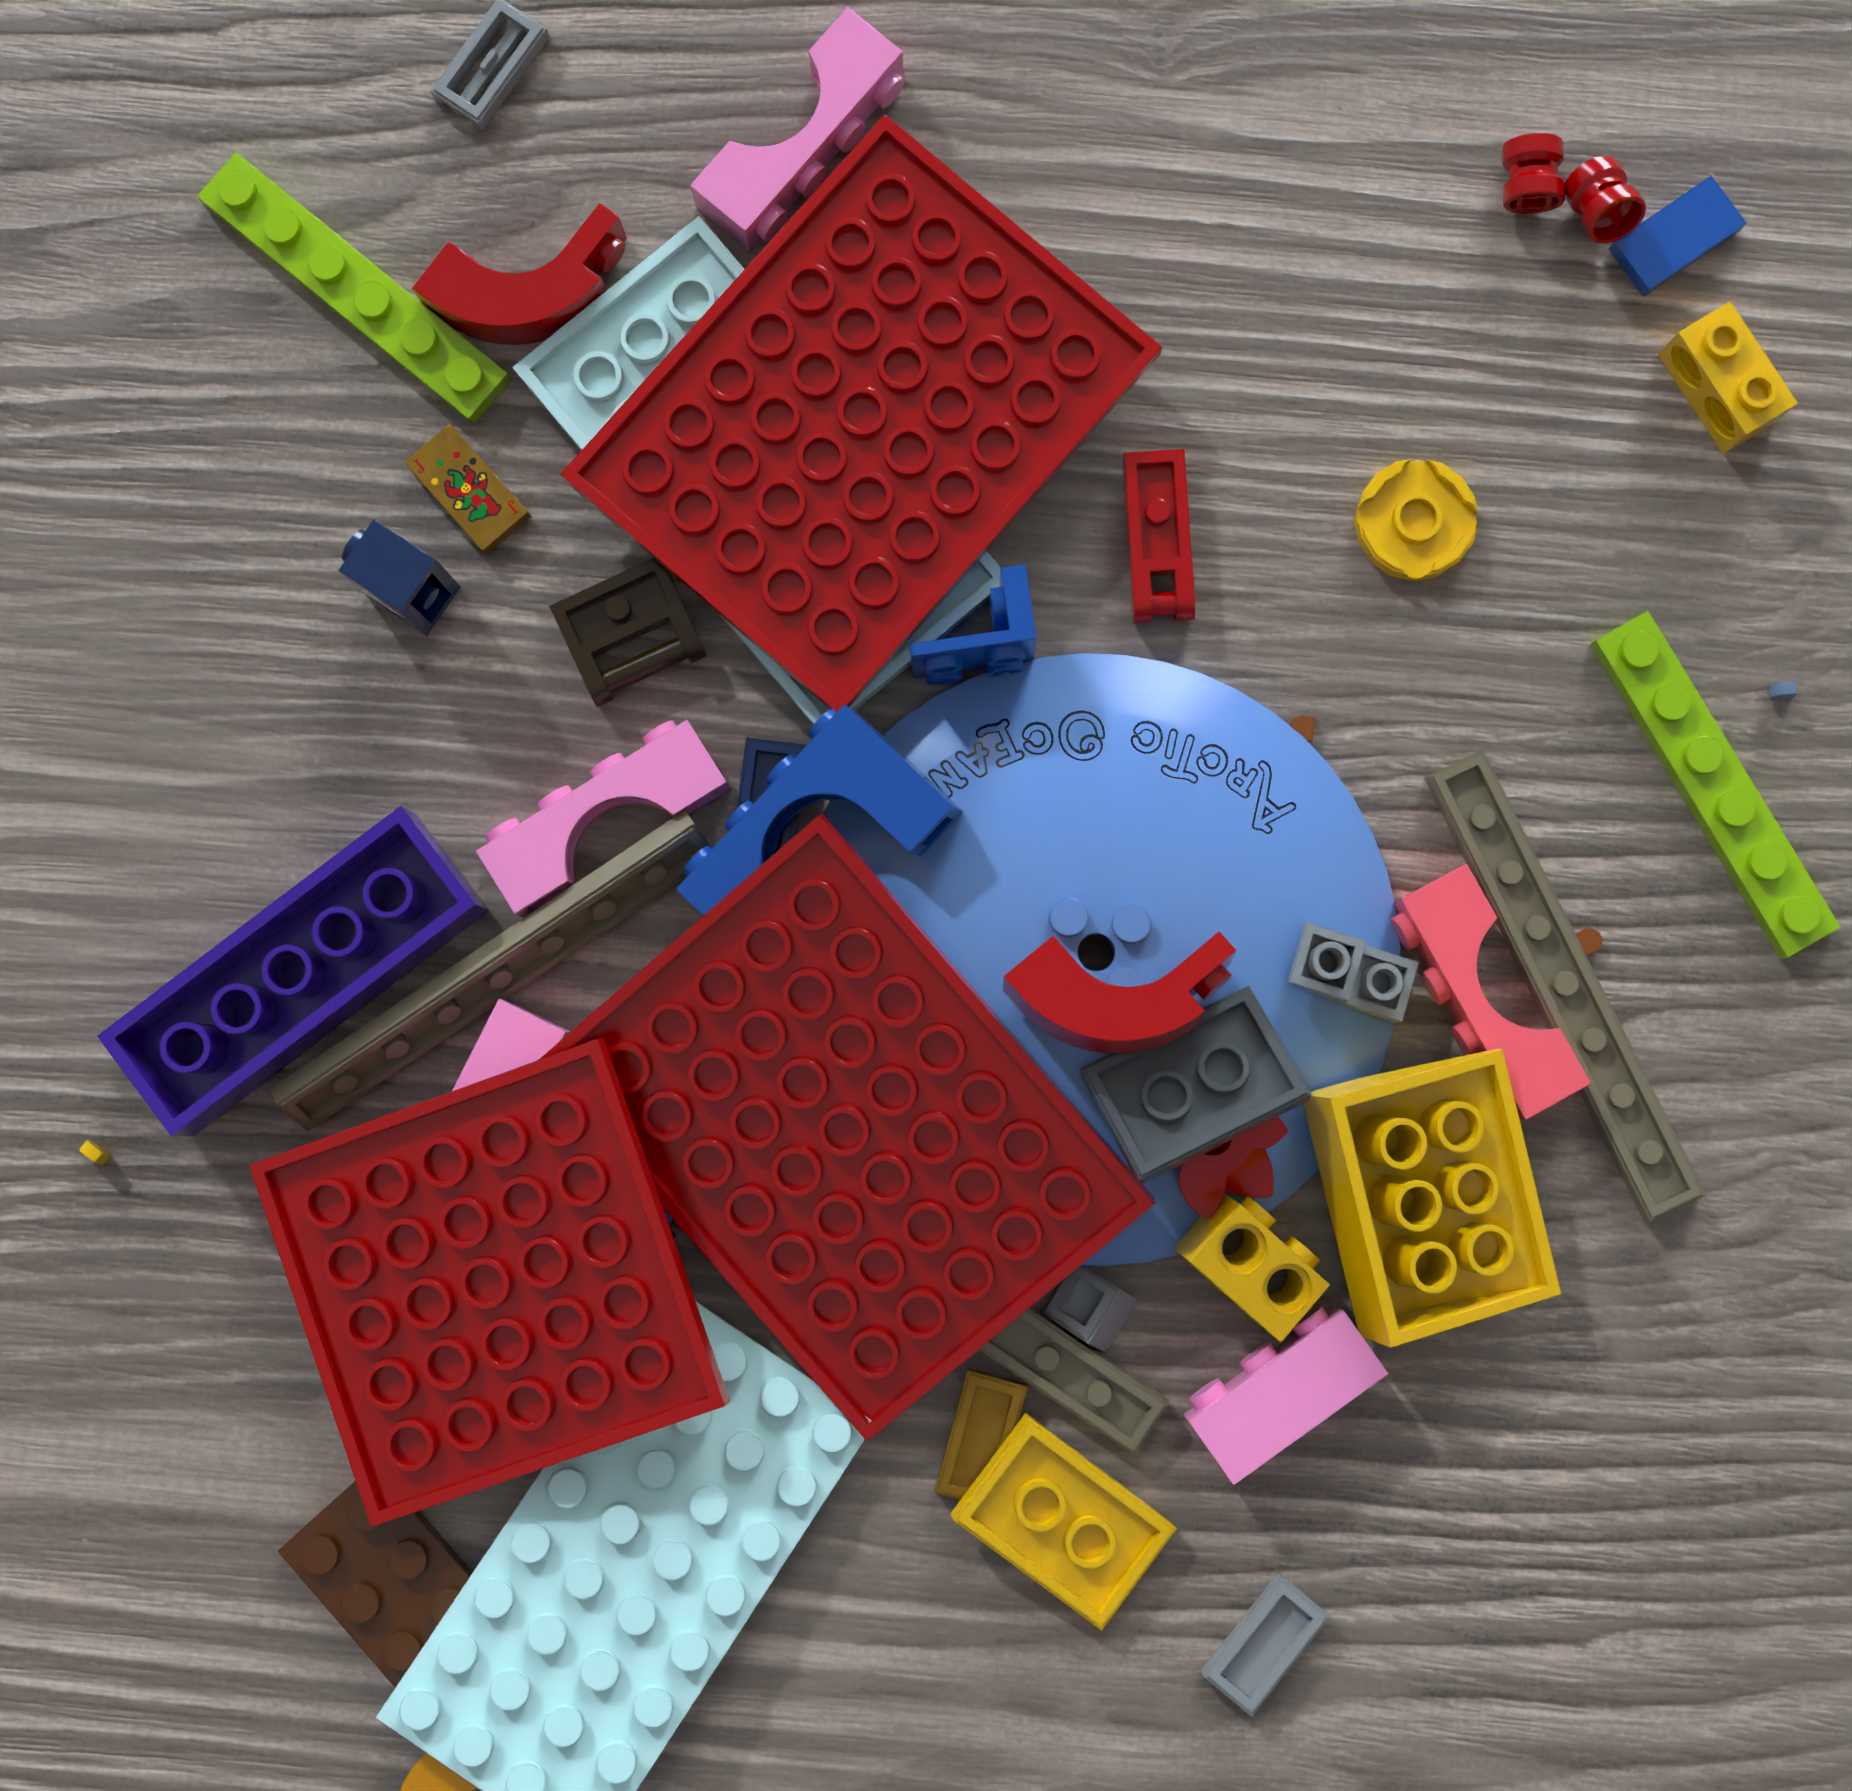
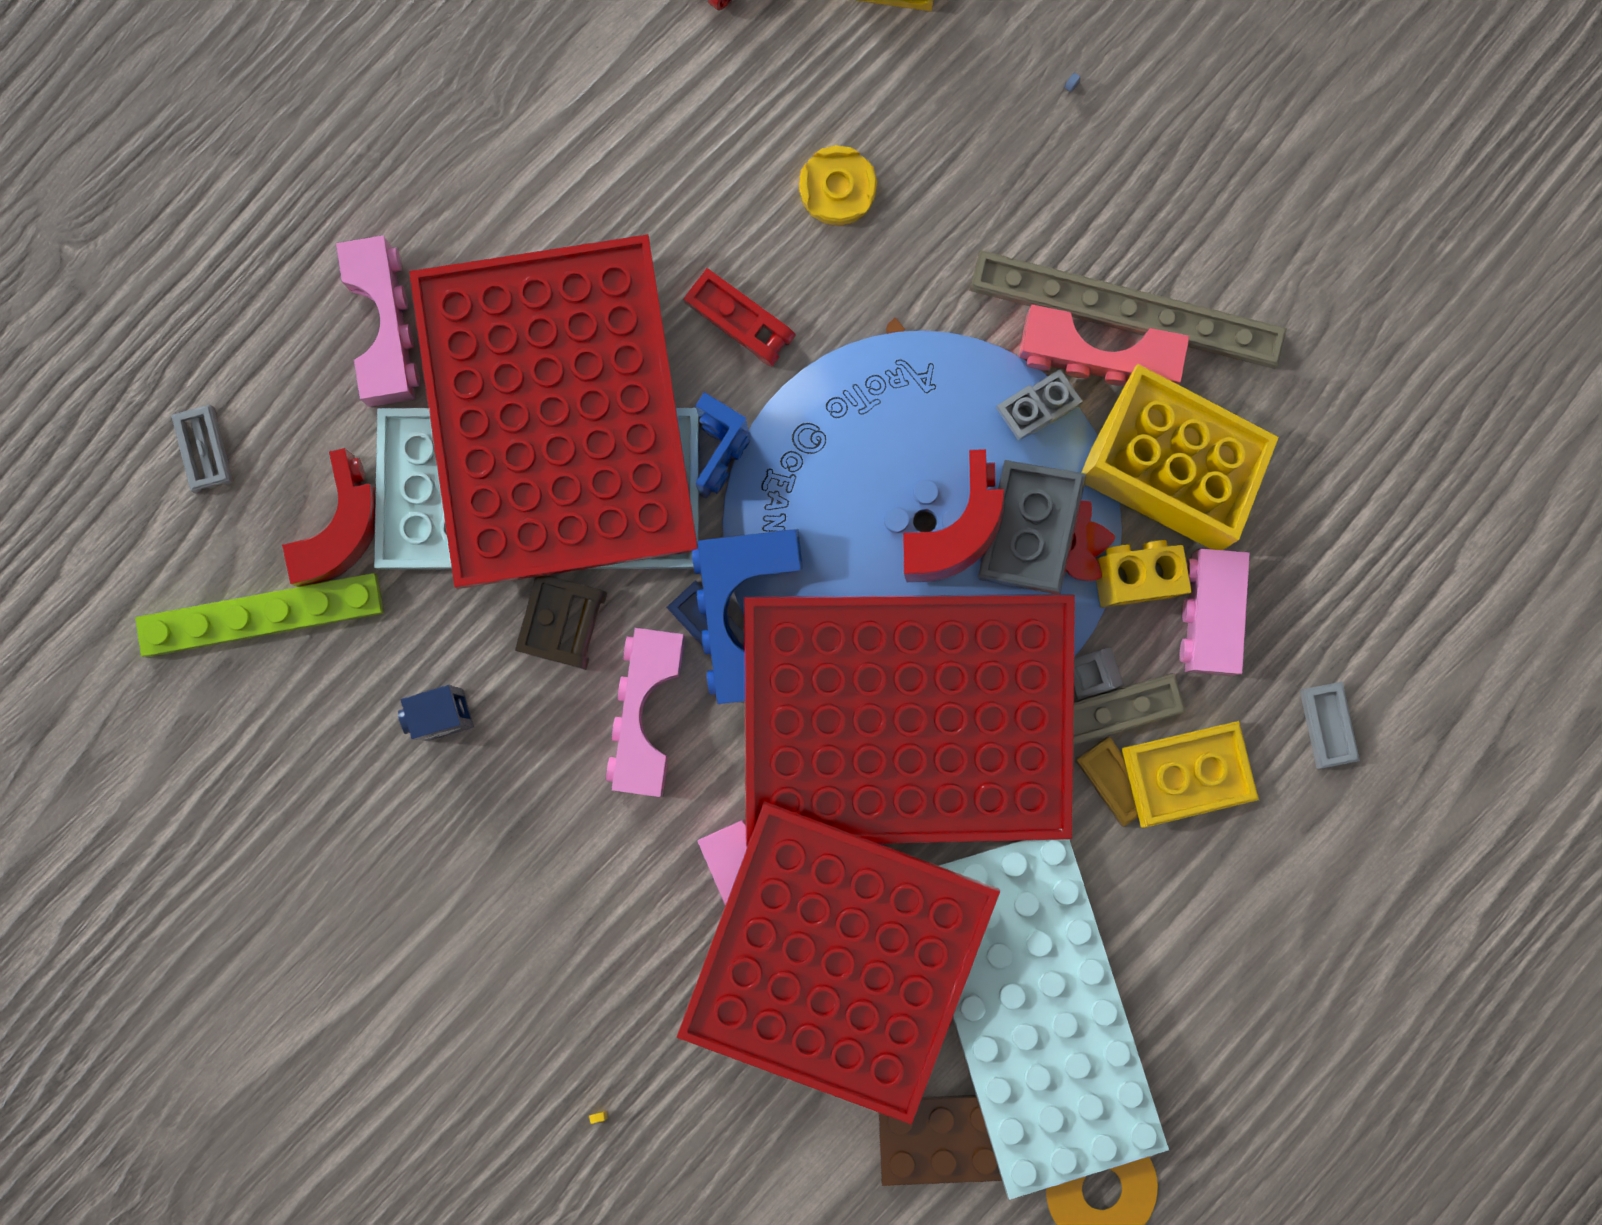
camera: 60 degrees left, 0 degrees up
dark purple brick [97,806,489,1137] -> none
dark tan tile [270,810,712,1131] -> none
pearl gold tile [404,423,532,555] -> none
dark orange piece [1575,928,1602,956] -> none
lime plate [1590,610,1840,959] -> none

